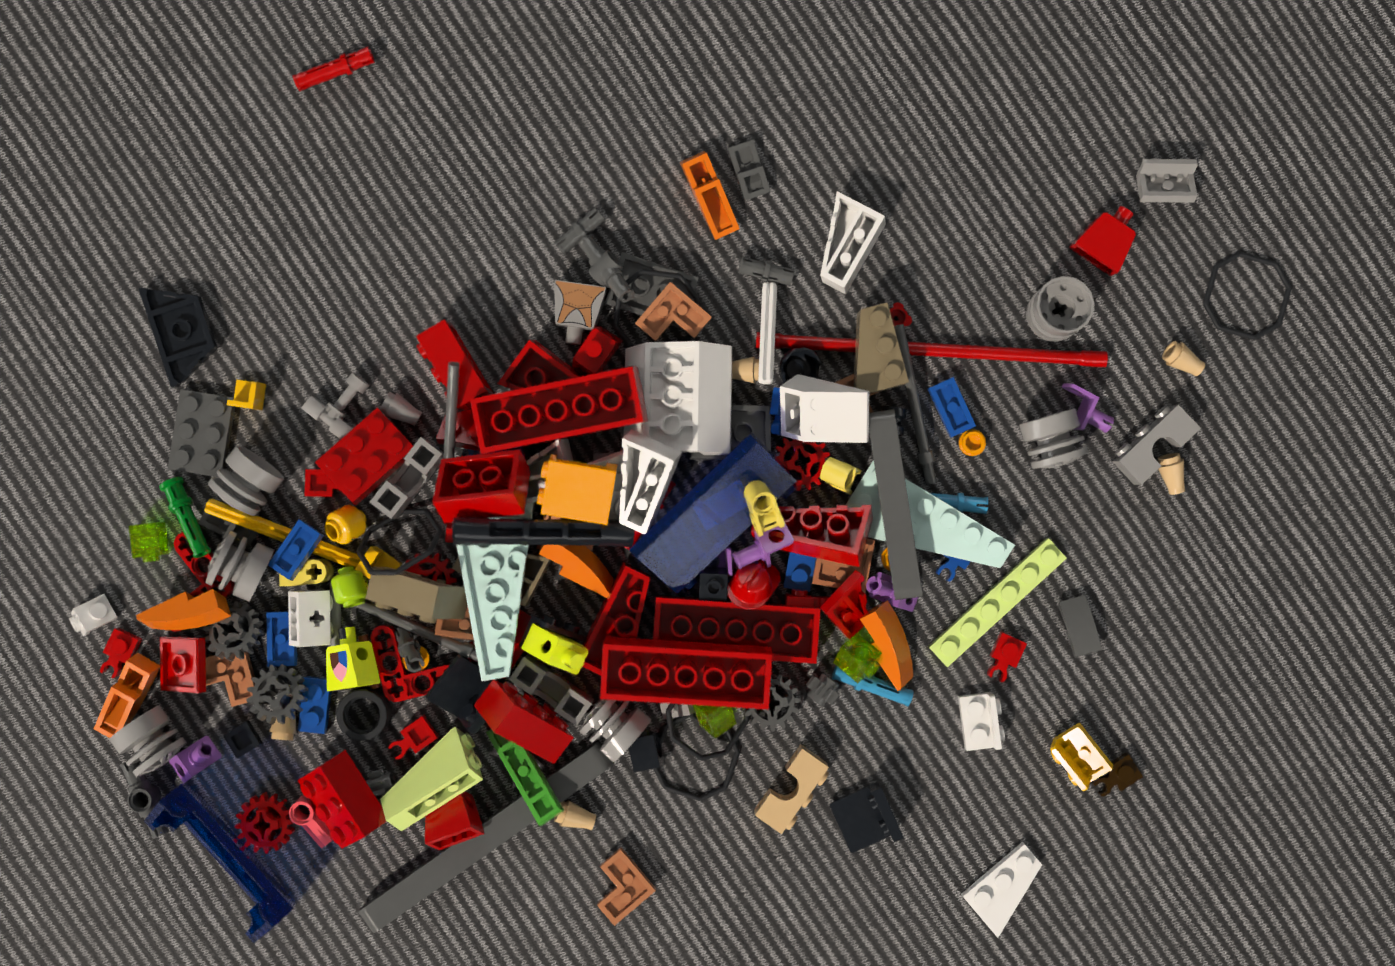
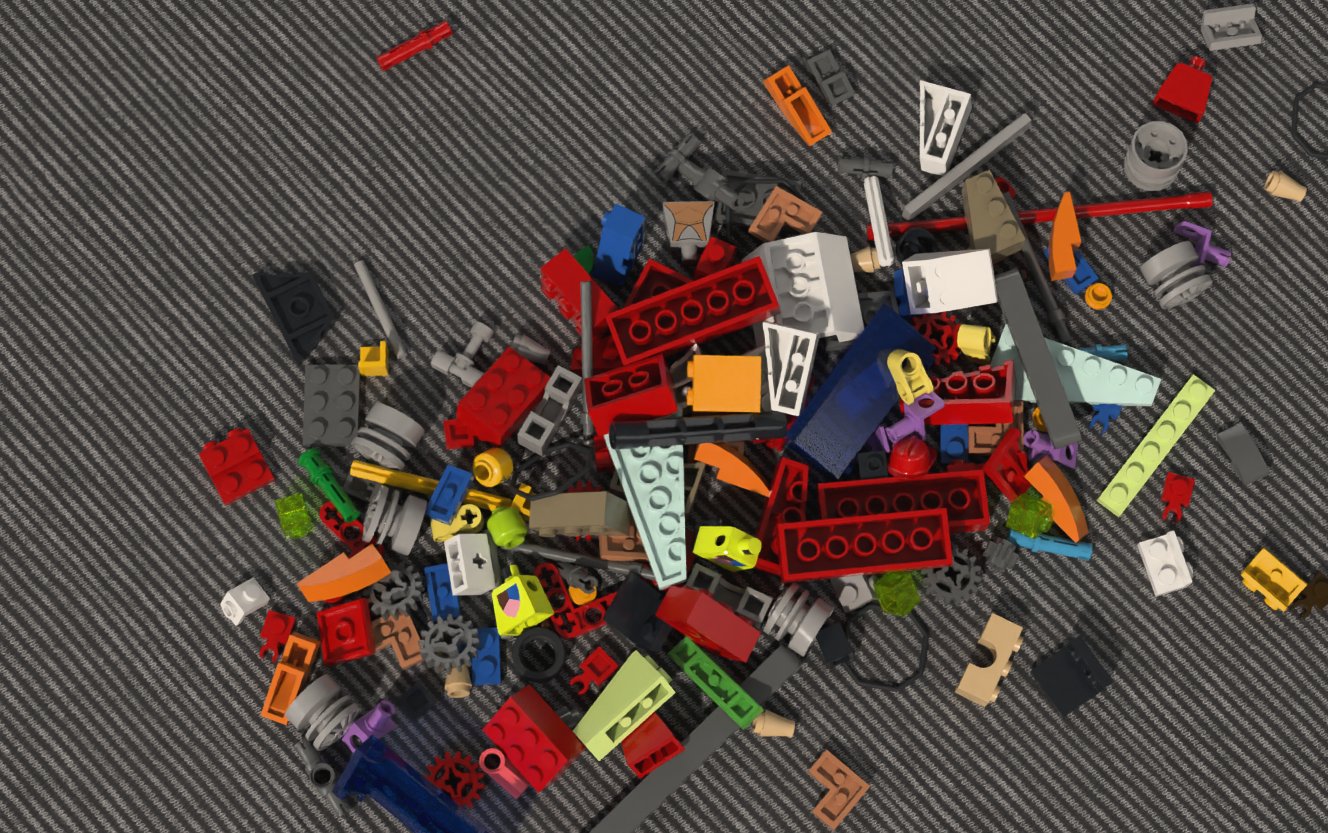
camera: 10 degrees left, 15 degrees down
black piece [666,703,749,761] -> none
white wing [961,842,1042,938] -> none
light grey arch [1112,405,1201,485] -> none
tan cone [1158,453,1186,495] -> none
none -> red plate [198,428,275,506]
none -> light grey bar [354,260,407,359]
none -> green tile [573,245,594,275]
none -> blue wedge [592,203,645,289]
none -> light grey tile [902,113,1031,222]
none -> orange slope [1048,192,1082,281]

